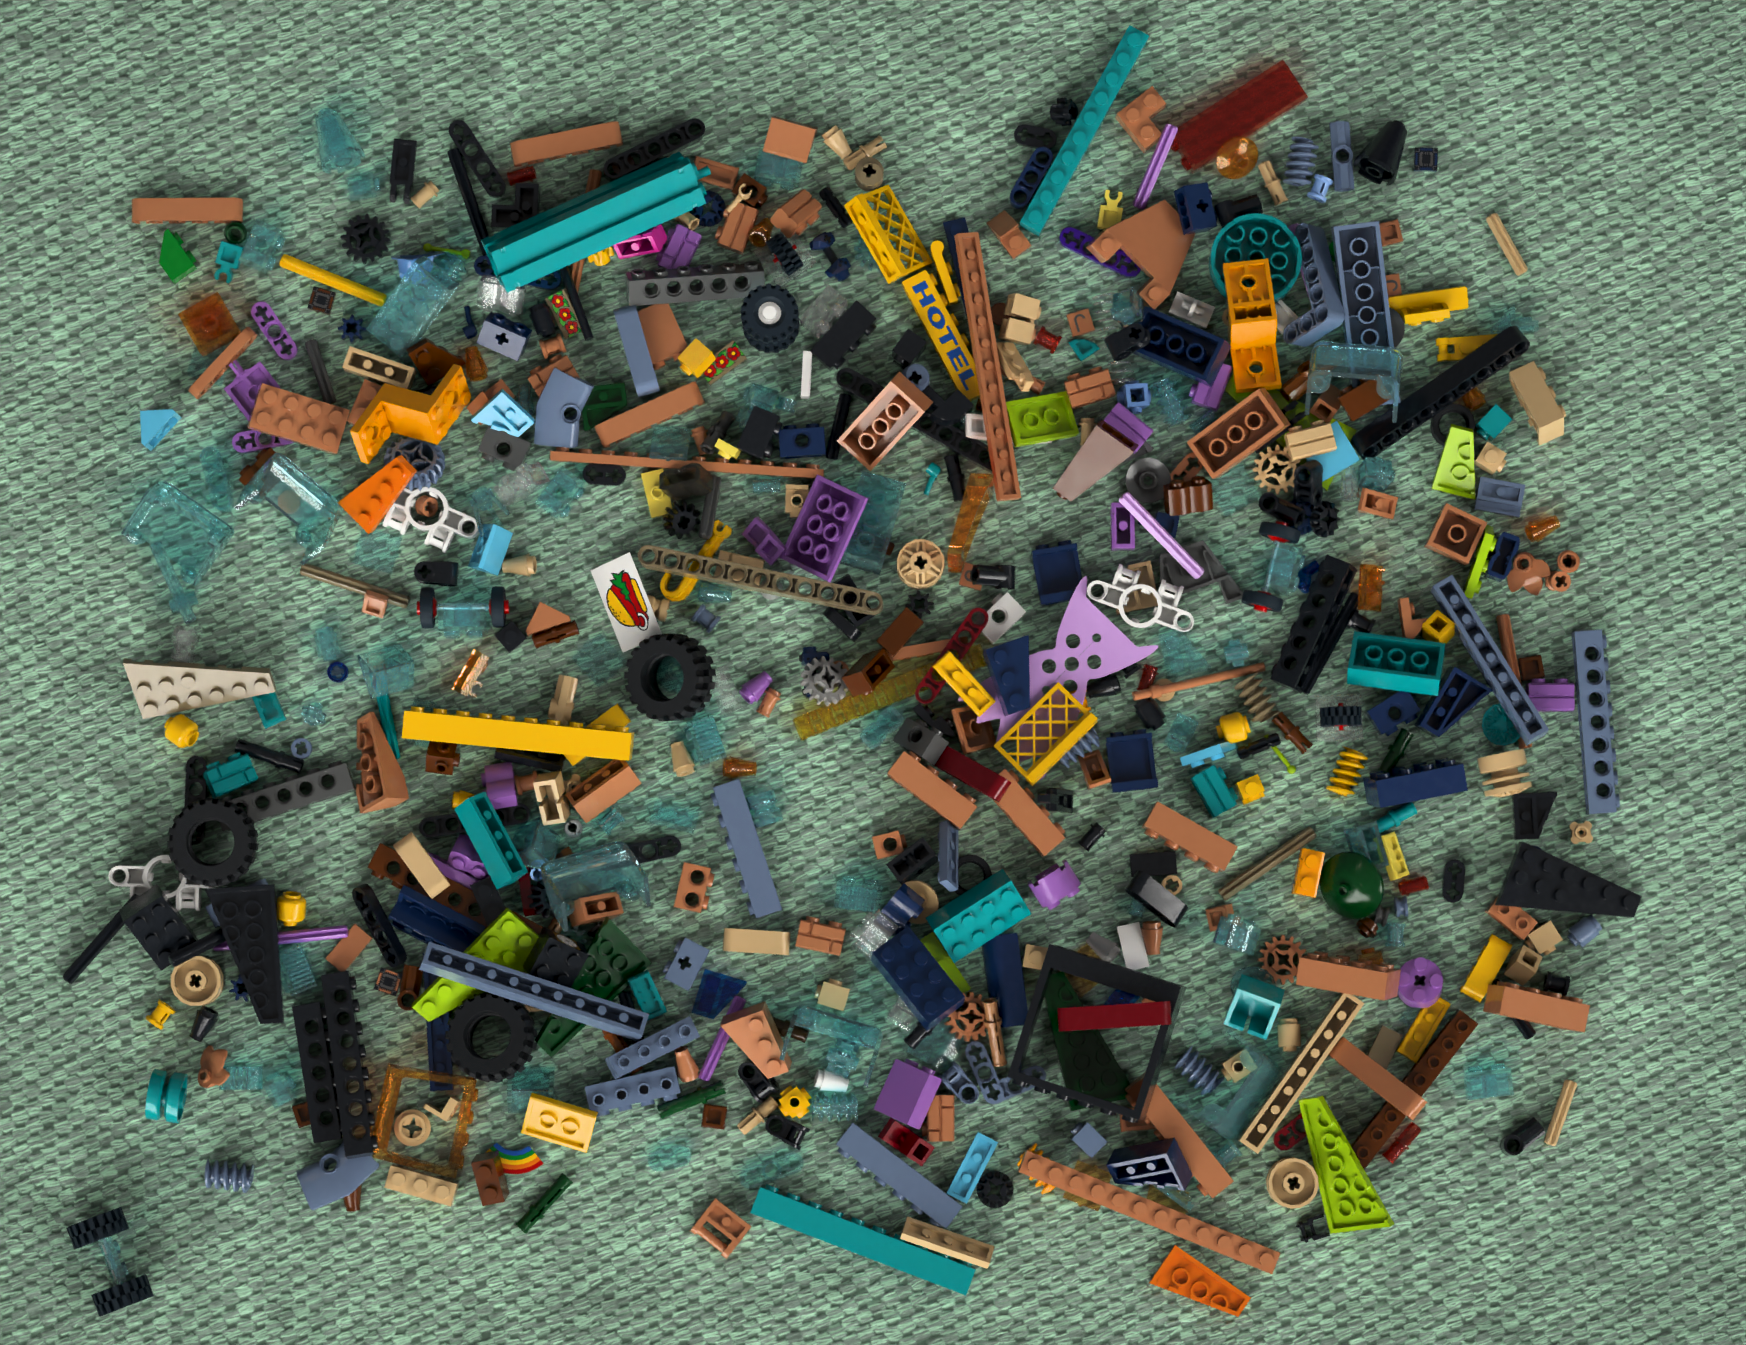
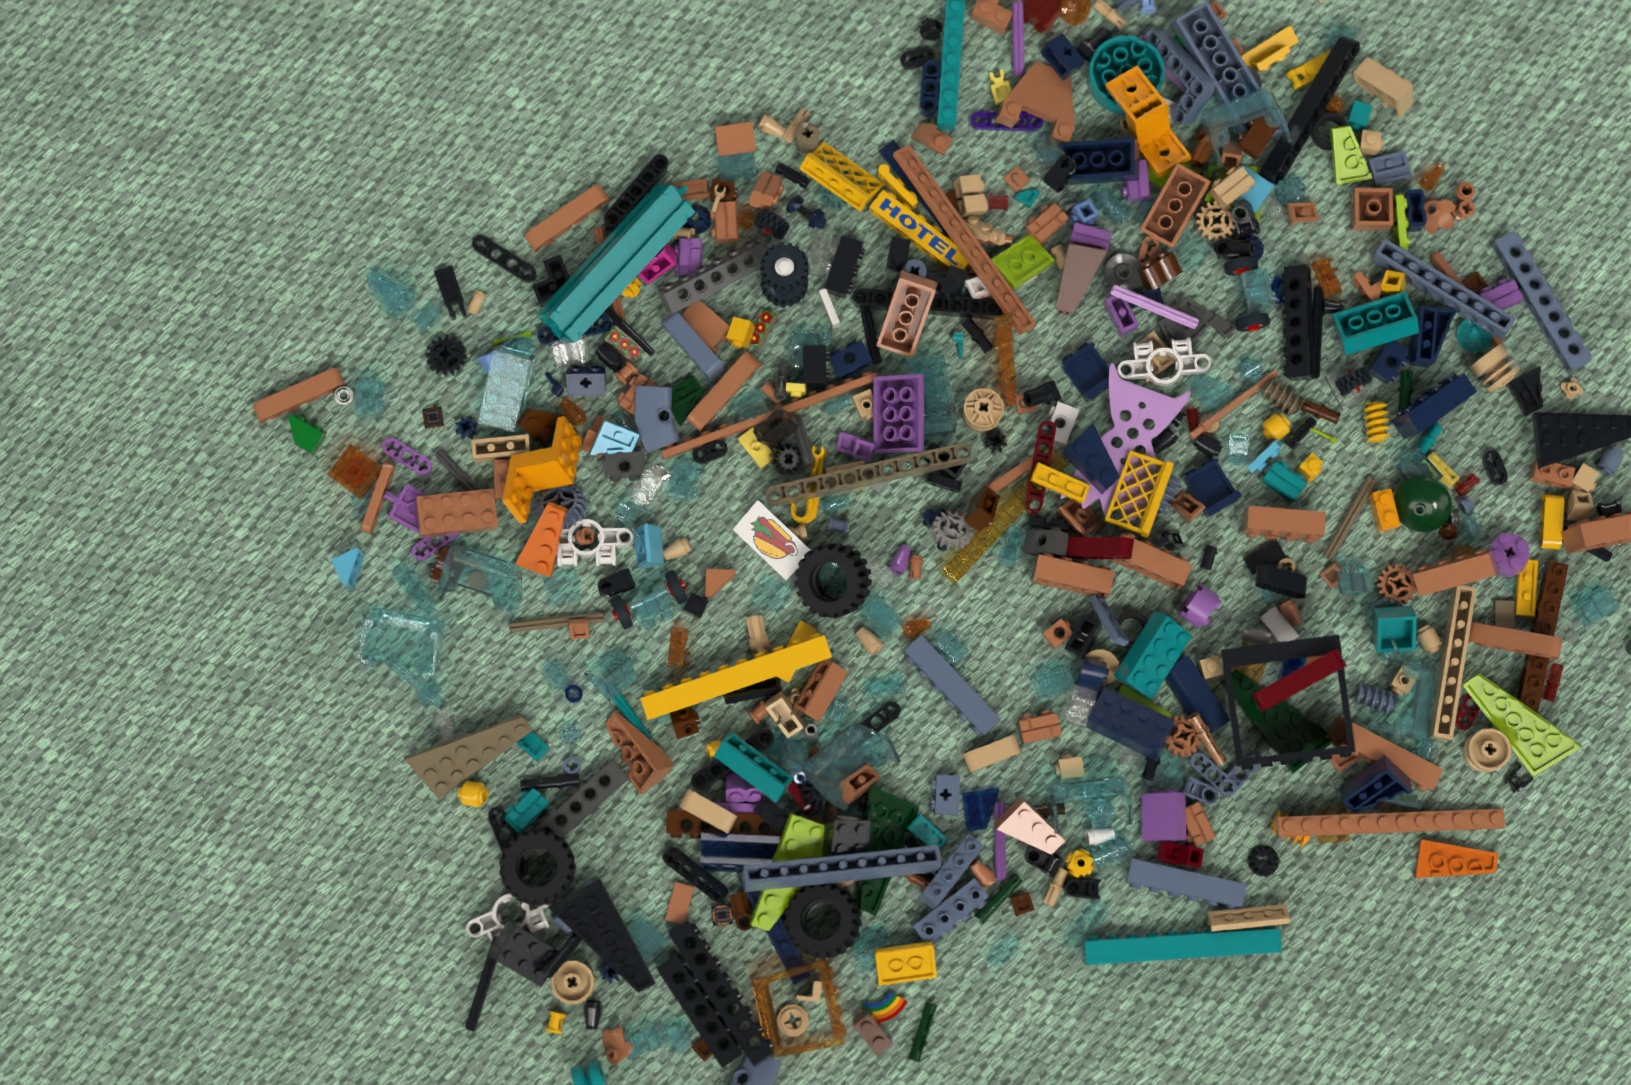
camera: 25 degrees left, 5 degrees down
medium lavender axle [213,925,349,951] -> none
teal plate [214,241,244,283] -> none
yellow head [276,891,306,926] -> none
yellow axle [279,254,387,307] -> none
tan brick [384,1165,459,1206] -> none
black axle [447,148,489,256] -> none
medium lavender brick [481,762,518,809] -> none
clear red pin [507,165,537,186] -> none
reddish brown pin [532,620,580,649] -> none
nougat brick [674,862,715,913] -> none
nougat plate [690,1198,752,1259] -> none
reddish brown tile [876,607,924,657] -> none
medium azure plate [946,1132,998,1204] -> none
sand blue brick [1070,1121,1107,1158] -> none
white hips [1169,291,1215,329] -> none
black gear [1310,501,1340,538] -> none

